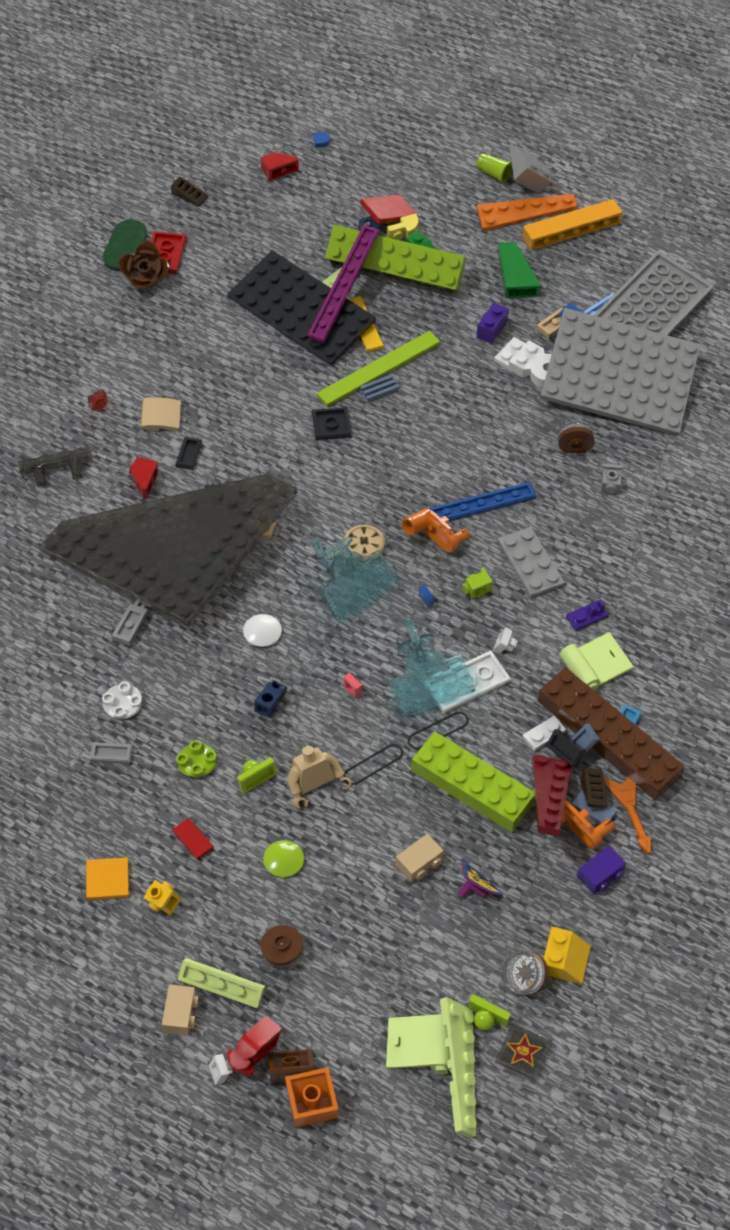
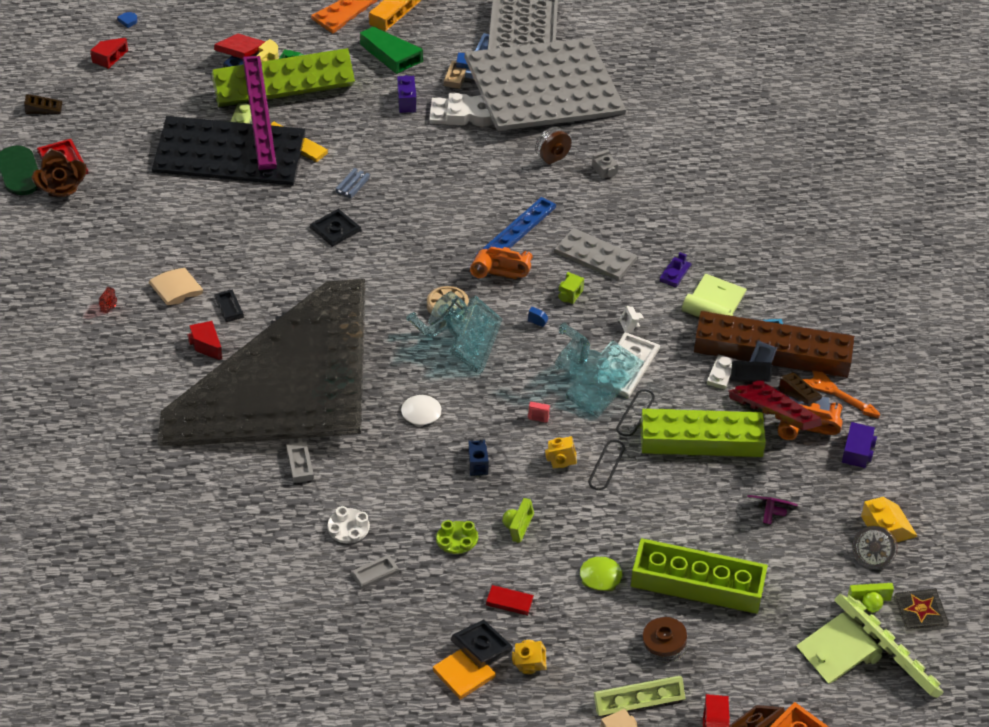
camera: 35 degrees left, 10 degrees down
clear smoke plate [18,447,93,487] -> none
tan torso [287,746,351,809] -> none
lime tile [317,331,440,407] -> none
tan brick [395,833,444,882] -> none
none -> black tile [451,620,513,668]
none -> yellow brick [545,436,577,469]
none -> lime brick [630,538,768,614]

